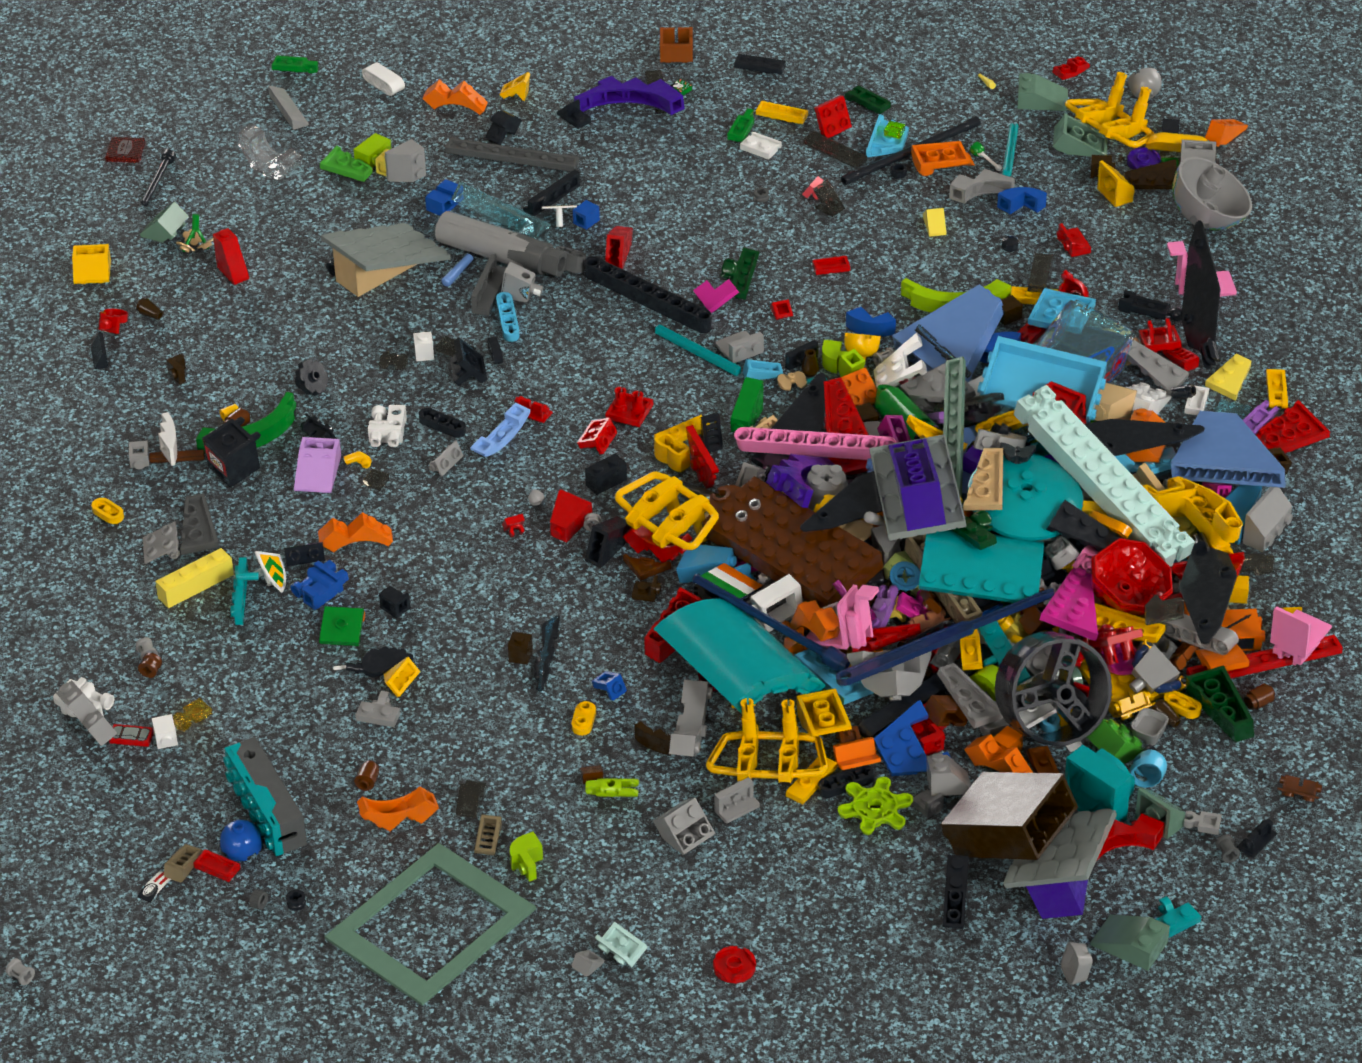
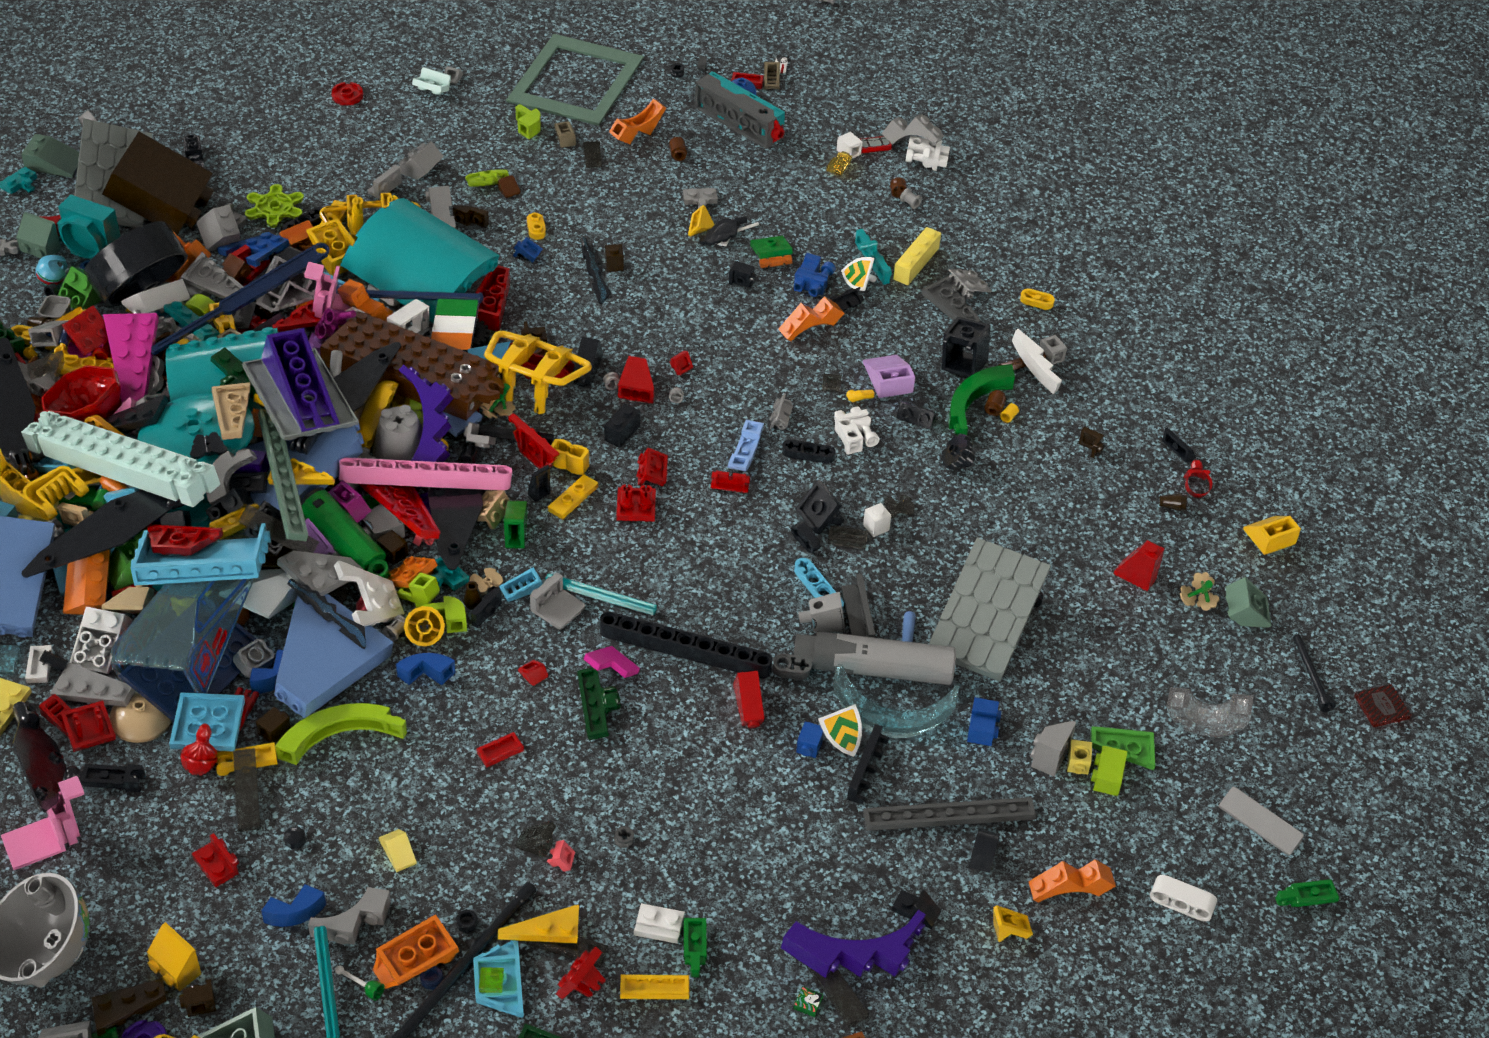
camera: 155 degrees right, 5 degrees up
none -> yellow wing [498,905,579,944]

